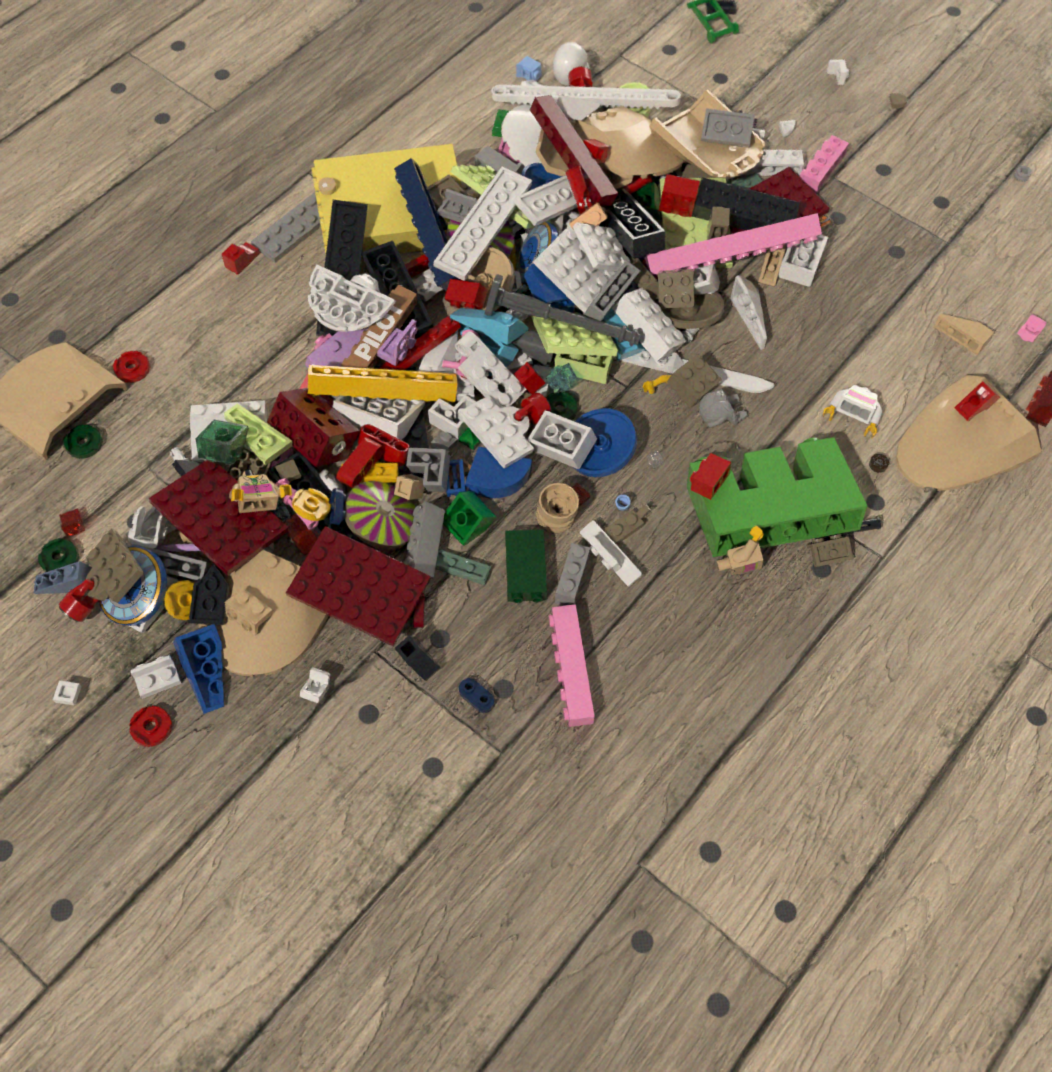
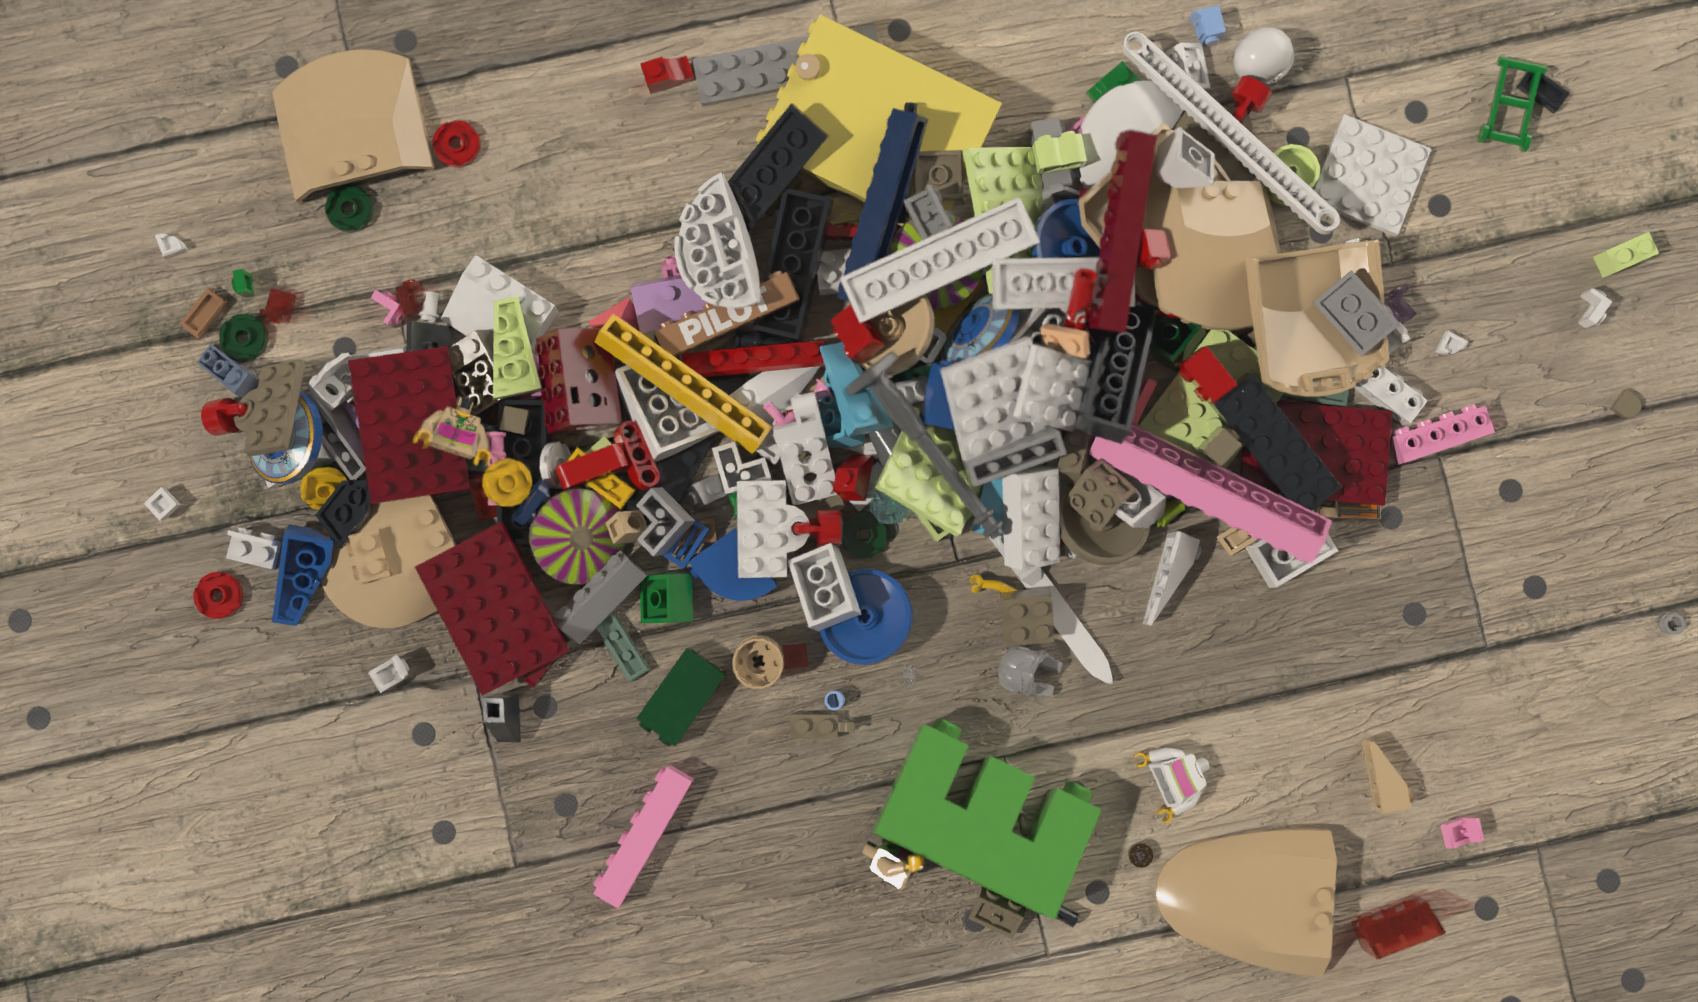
camera: 40 degrees right, 25 degrees up
clear green slope [195,419,249,465] -> none
white piece [350,273,380,293] -> none
lavender bracket [377,319,417,366] -> none
dark blue plate [459,678,494,713] -> none
light grey brick [555,543,590,606] -> none
white bracket [580,520,642,587] -> none
red brick [690,453,731,500] -> none
red arch [954,381,1001,421] -> none
none -> medium nougat tile [179,287,229,340]
none -> green plate [231,269,255,298]
none -> bright pink bracket [371,290,406,328]
none -> clear red bracket [395,279,425,318]
none -> yellowish green brick [1032,131,1087,174]
none -> lime cone [1153,498,1185,527]
none -> white plate [1313,114,1431,236]
none -> yellowish green brick [1593,232,1659,278]

